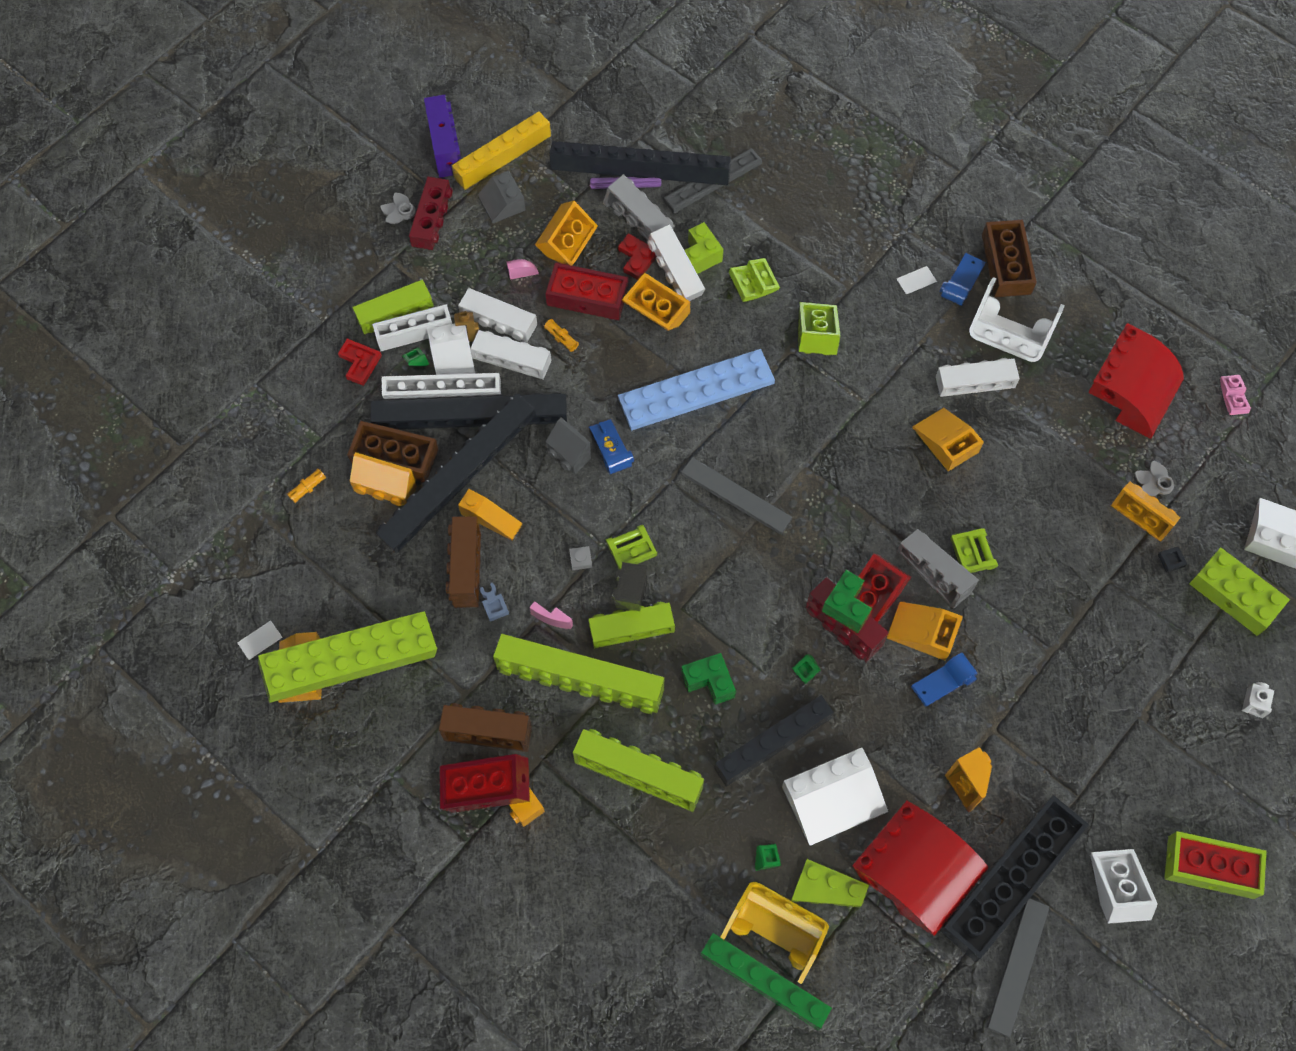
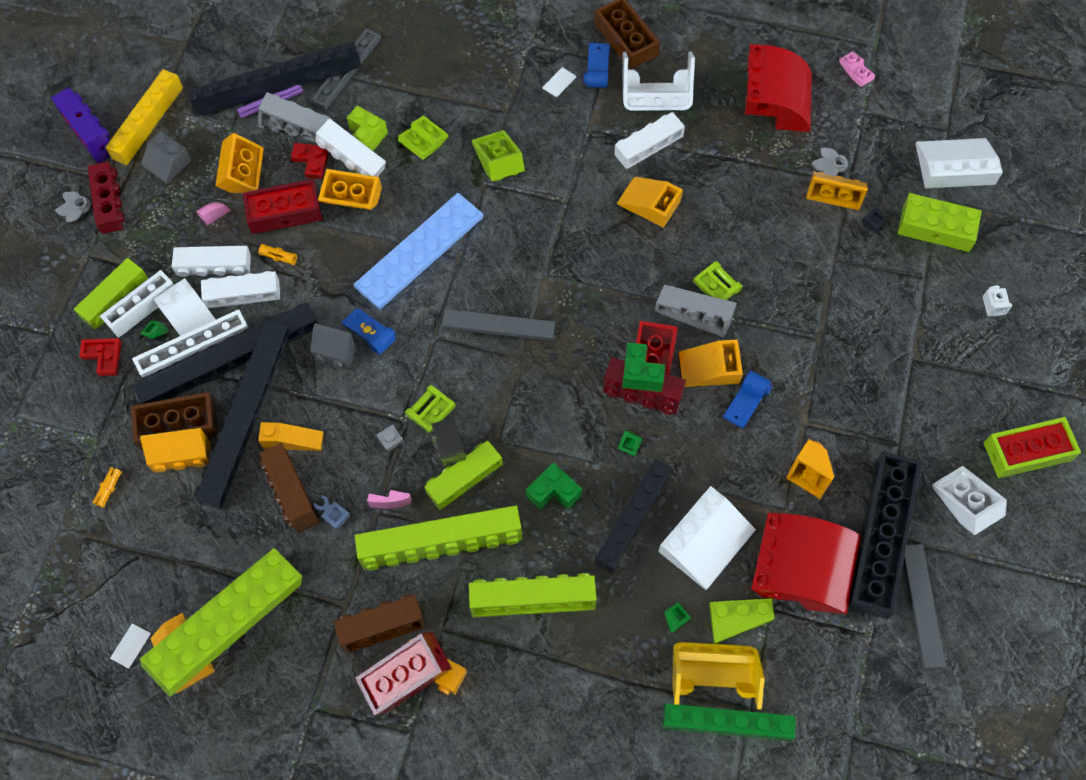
camera: 25 degrees left, 0 degrees up
pearl gold bracket [454,311,479,342] -> none

